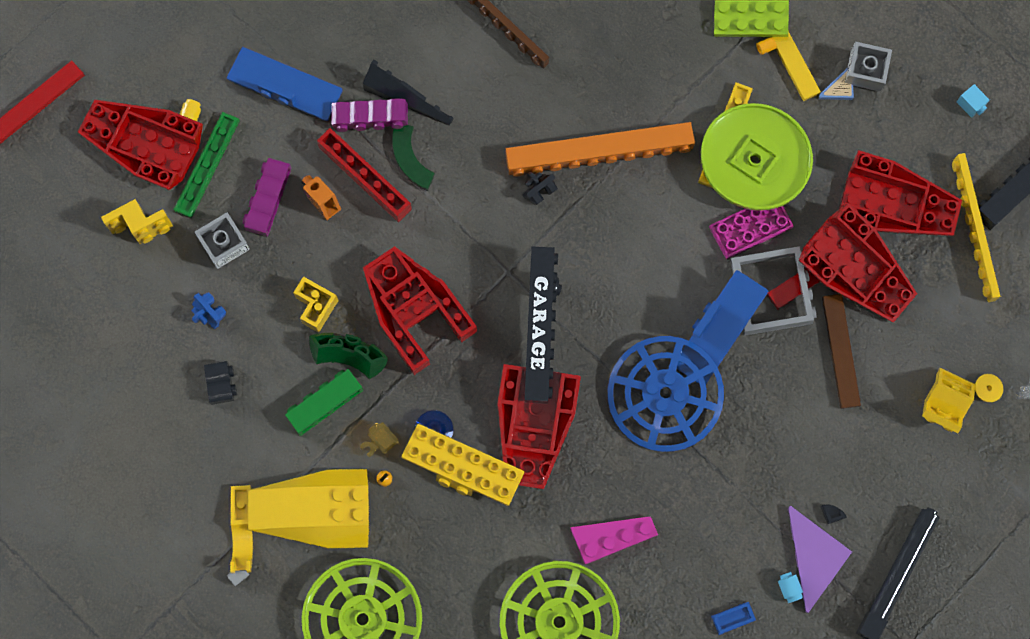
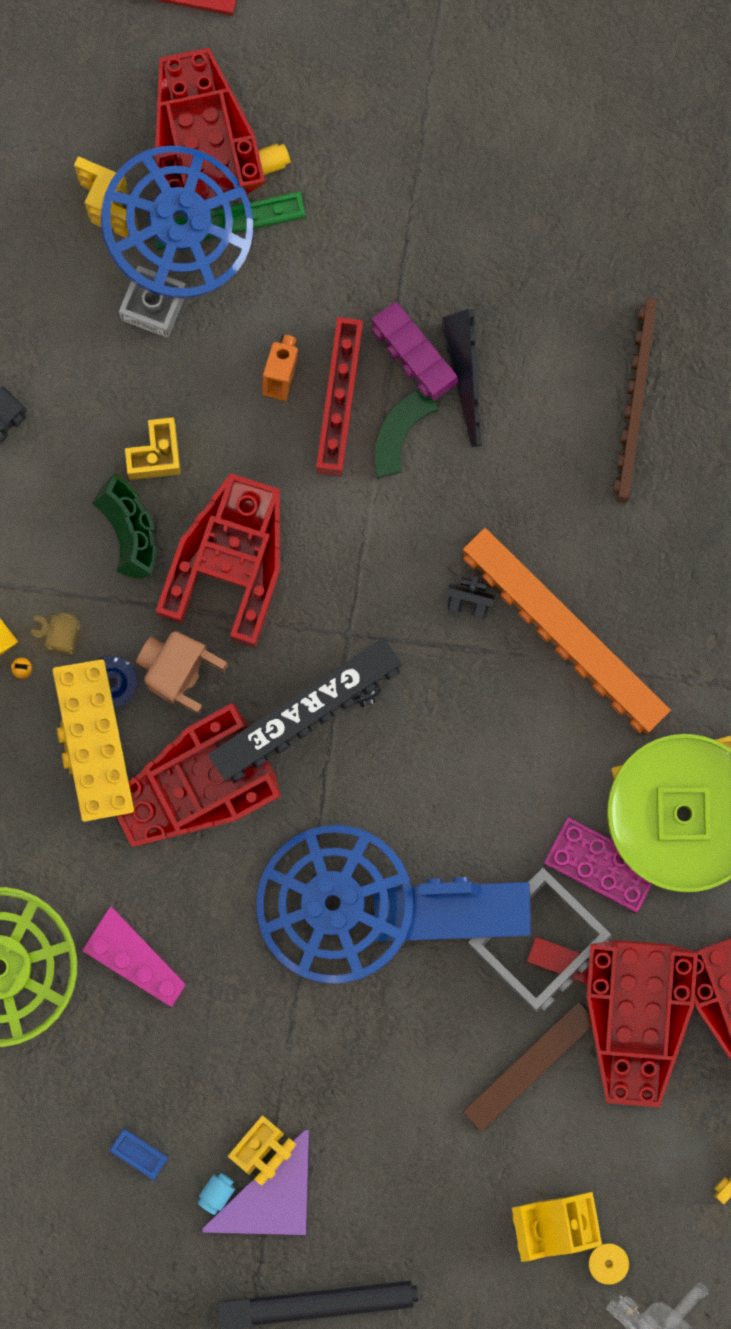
camera: 55 degrees right, 5 degrees up
blue hips [191,292,226,329] -> none
blue bracket [227,47,343,121] -> none
magenta brick [243,158,291,237] -> none
green brick [285,369,363,437] -> none
black tile [821,504,847,525] -> none
none -> blue dish [101,146,253,298]
none -> nougat piece [136,631,228,715]
none -> yellow plate [228,1115,297,1186]

